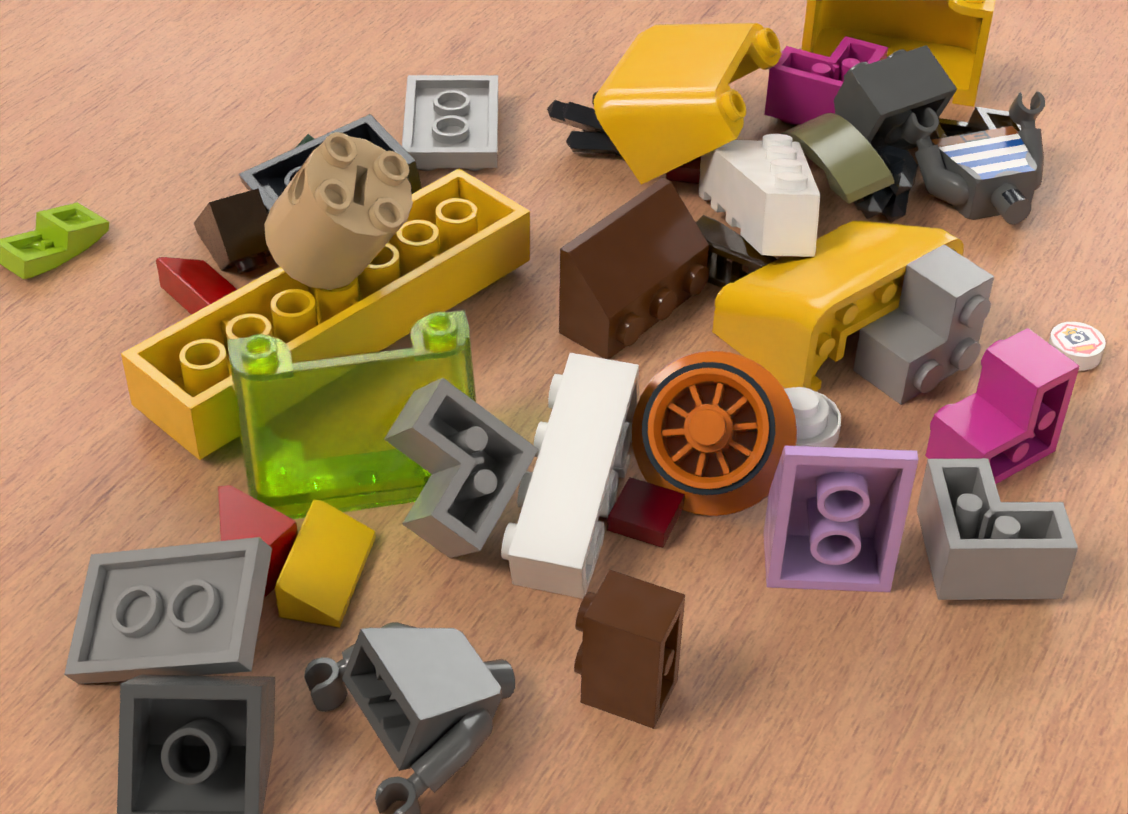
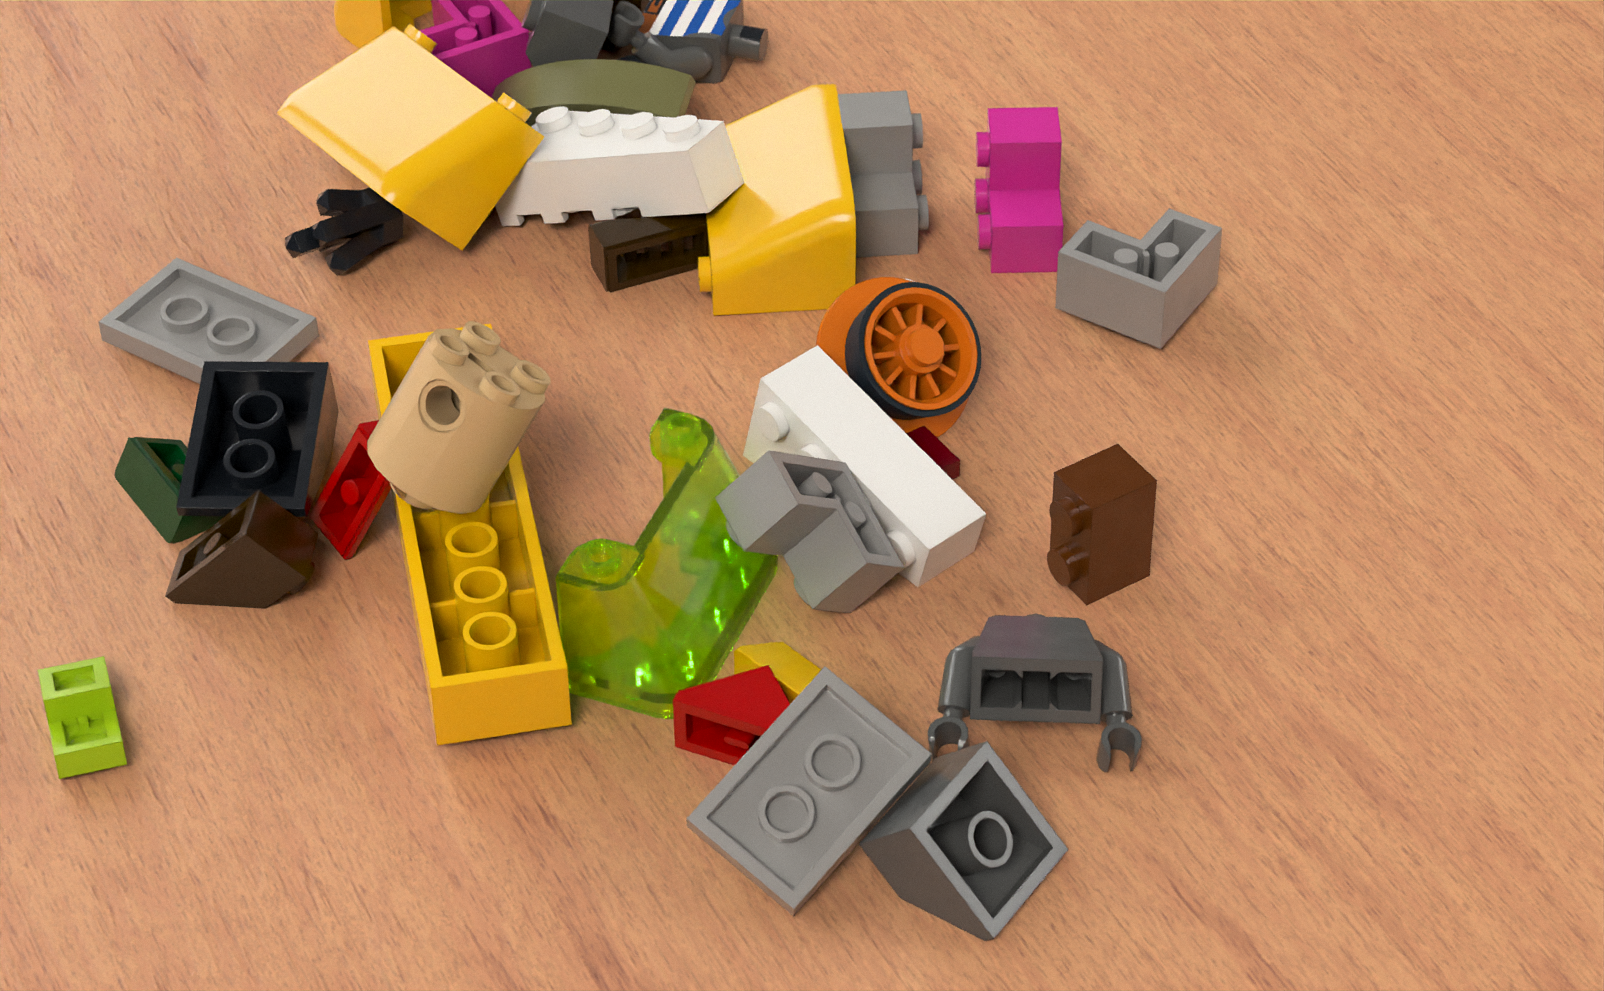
camera: 55 degrees left, 0 degrees up
red slope [156,257,237,315] -> none
reddish brown slope [559,178,709,359] -> none
lavender slope [763,446,918,592] -> none
tile [1048,322,1106,371] -> none

